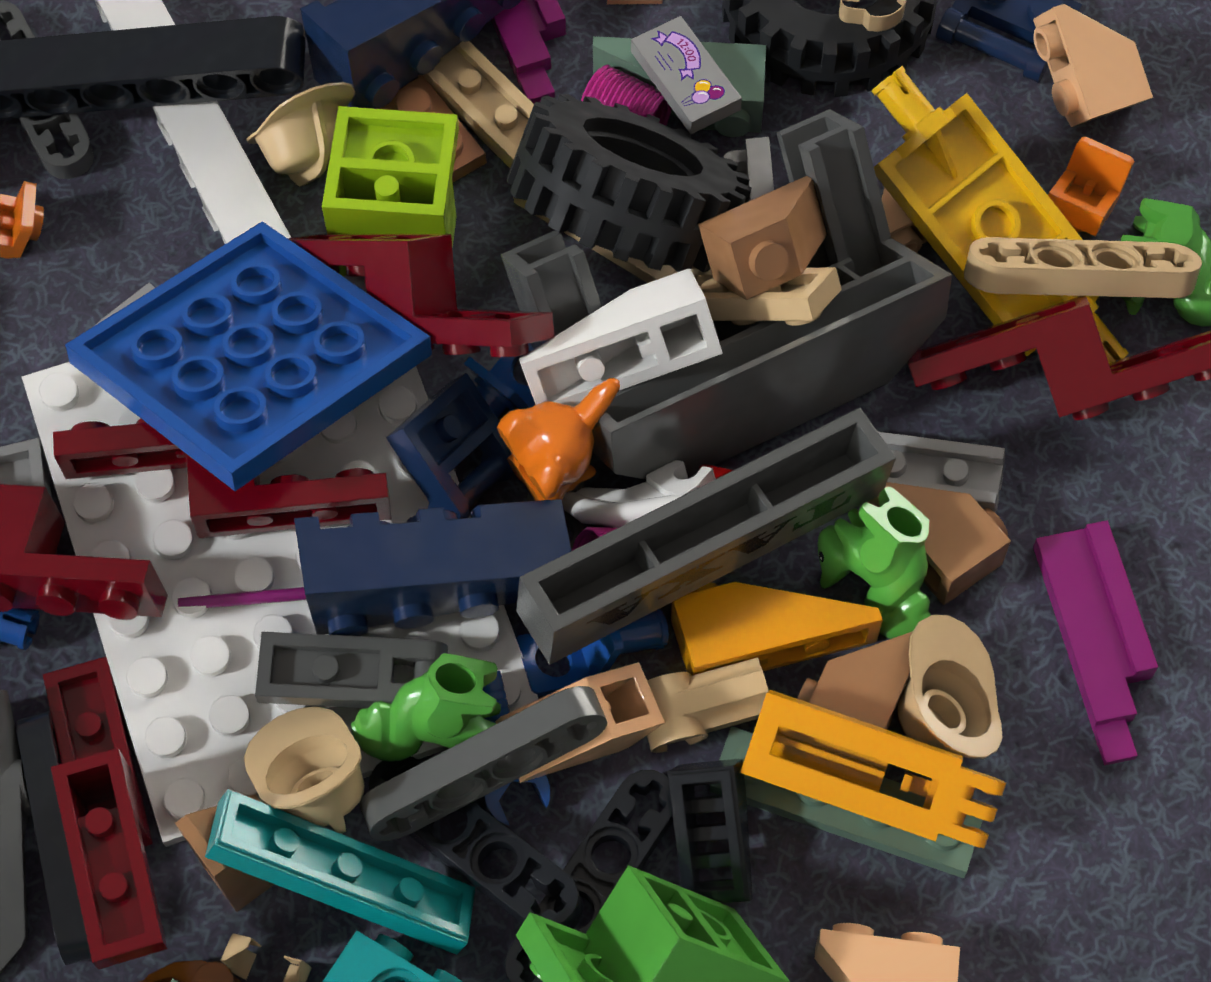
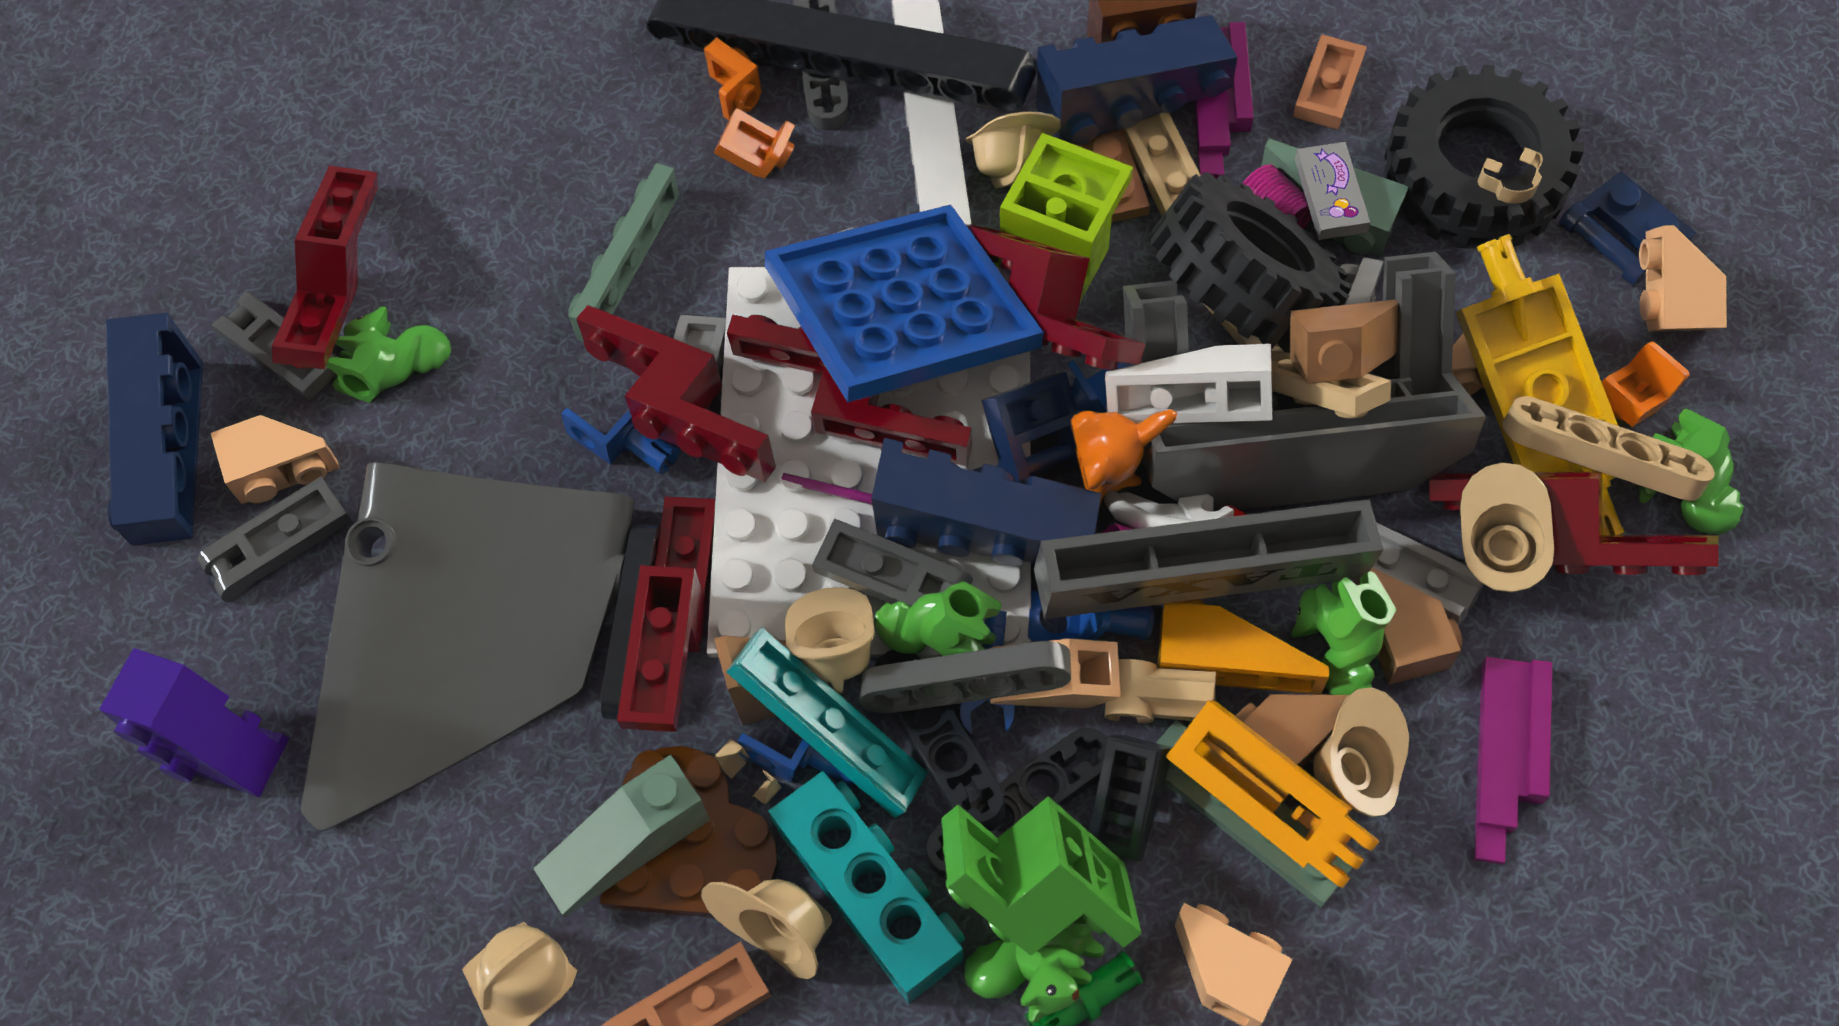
camera: 25 degrees right, 0 degrees up
none -> blue bracket [737,733,853,789]
none -> tan piece [1460,462,1554,592]

